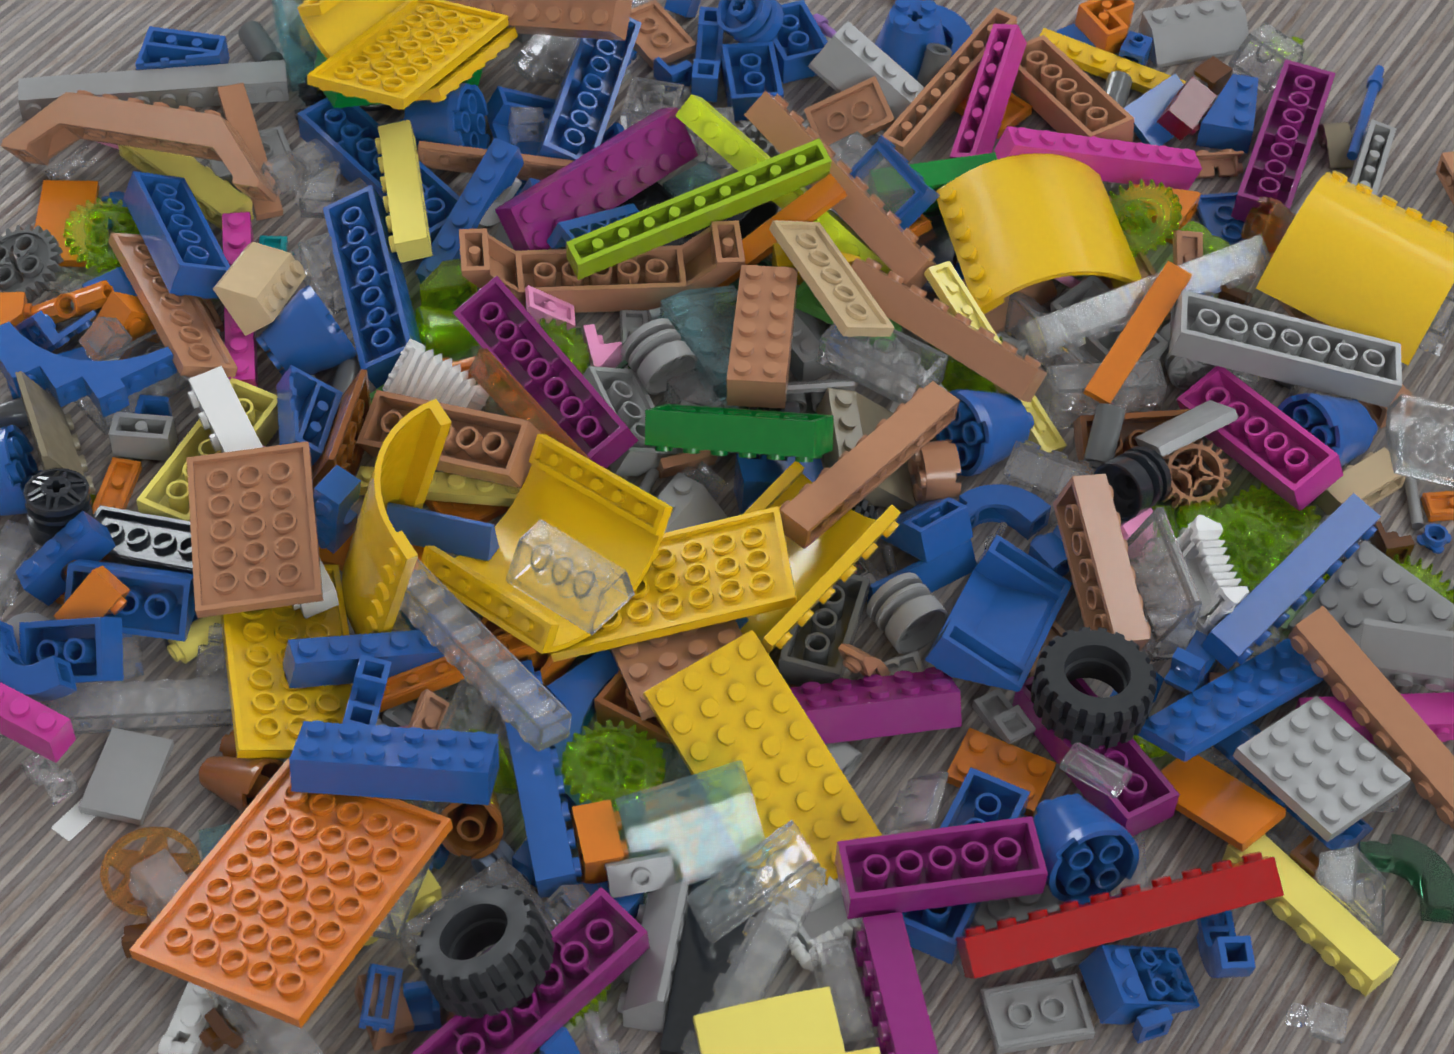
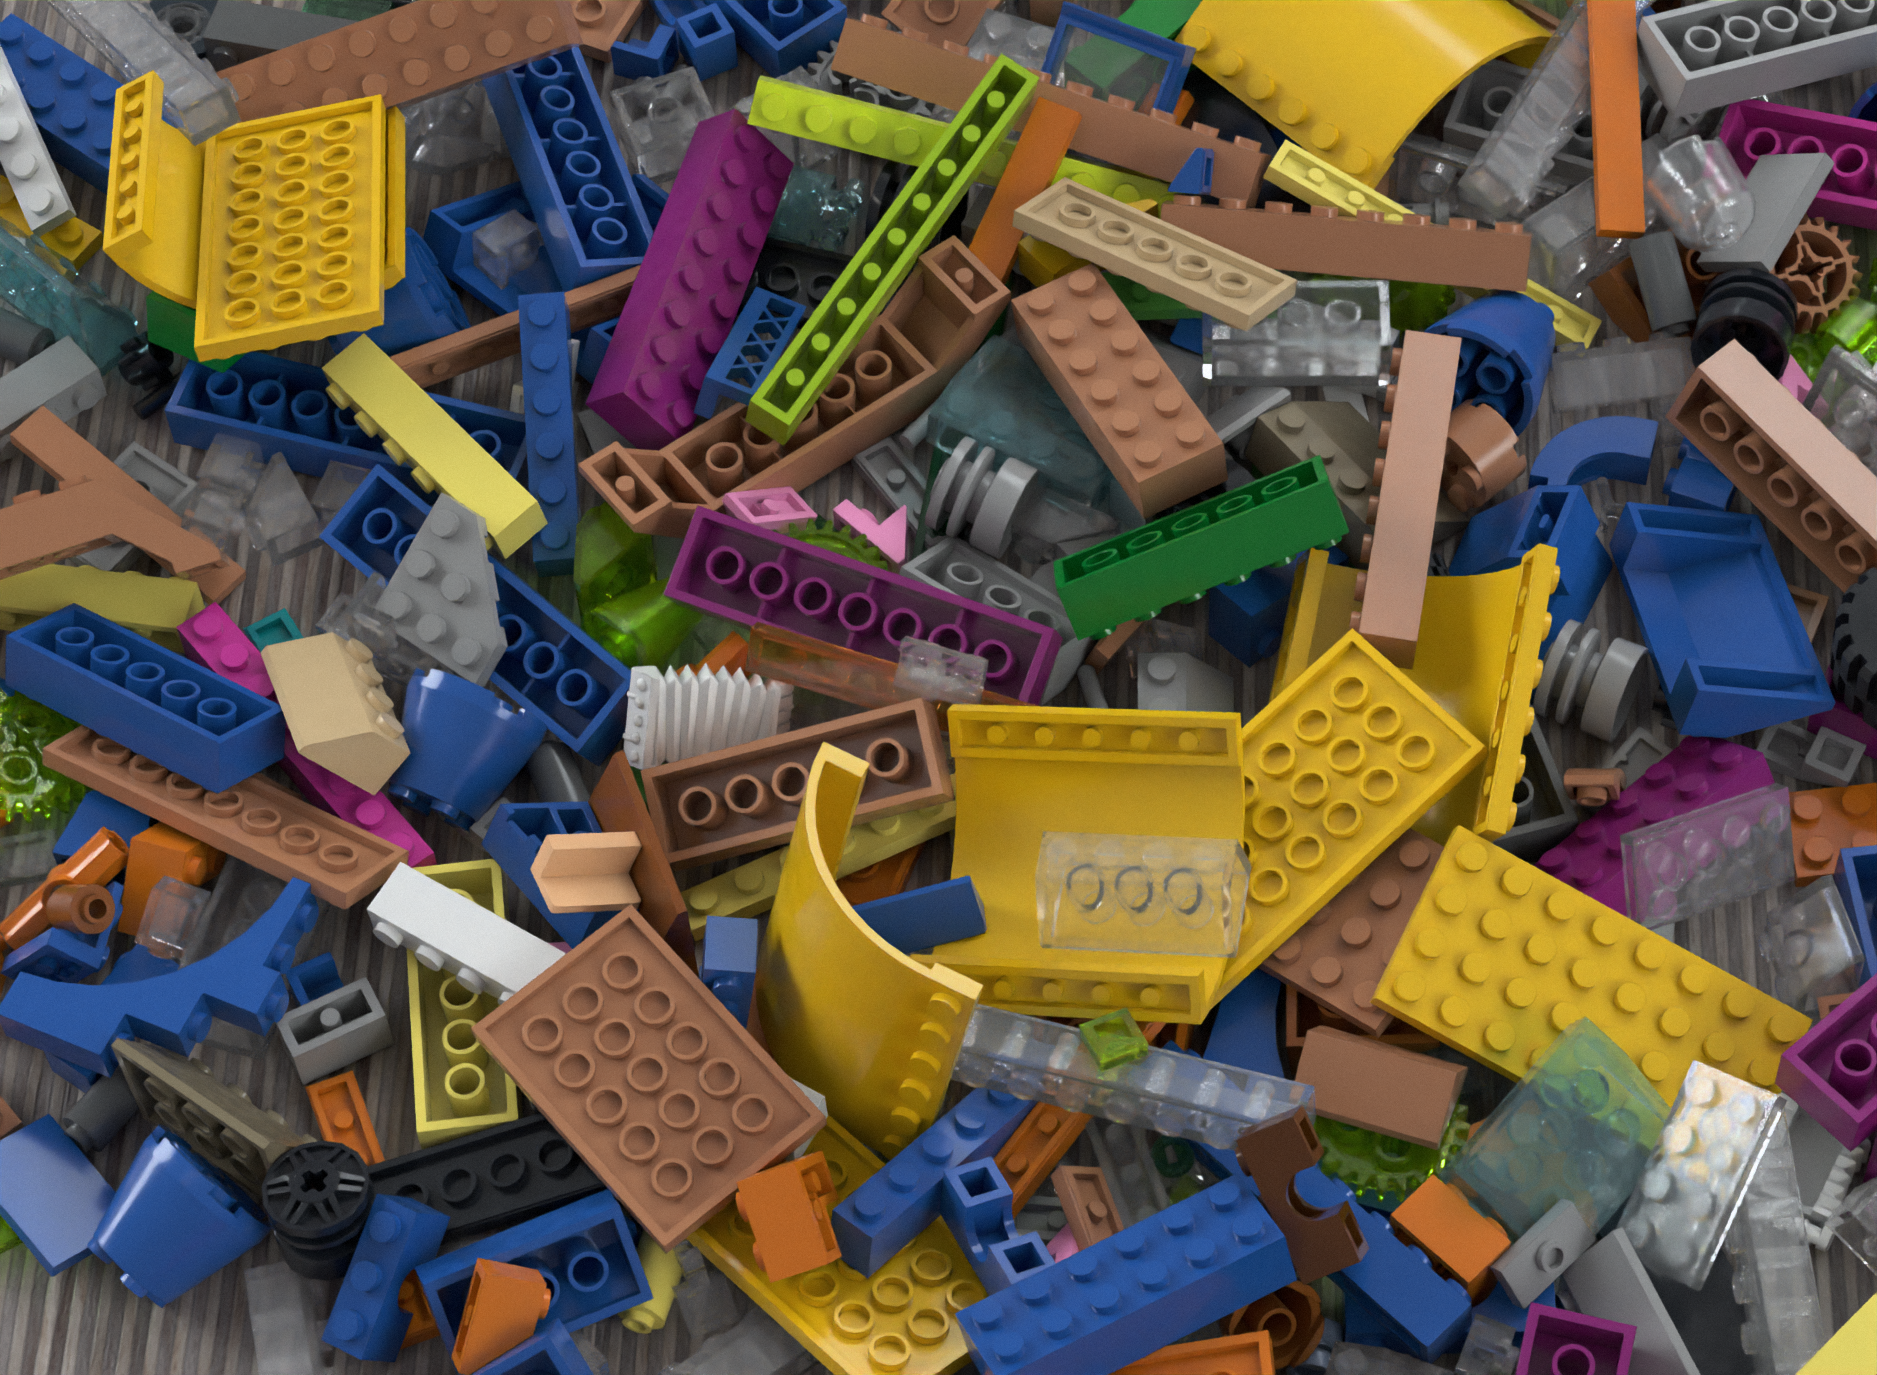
camera: 25 degrees left, 5 degrees up
none -> dark orange brick [46,884,115,934]
none -> light grey plate [370,492,508,687]
none -> light nougat panel [530,831,642,914]
none -> orange brick [736,1150,842,1283]
none -> clear hips [893,636,989,705]
none -> clear neon green tile [1079,1008,1149,1072]
none -> clear green hinge [1151,1133,1195,1178]
none -> blue slope [1167,148,1215,195]
none -> reddish brown arch [1235,1104,1369,1285]
none -> nougat slope [1289,1025,1469,1150]
none -> clear plate [1620,783,1795,931]
none -> clear cylinder [1644,135,1756,253]

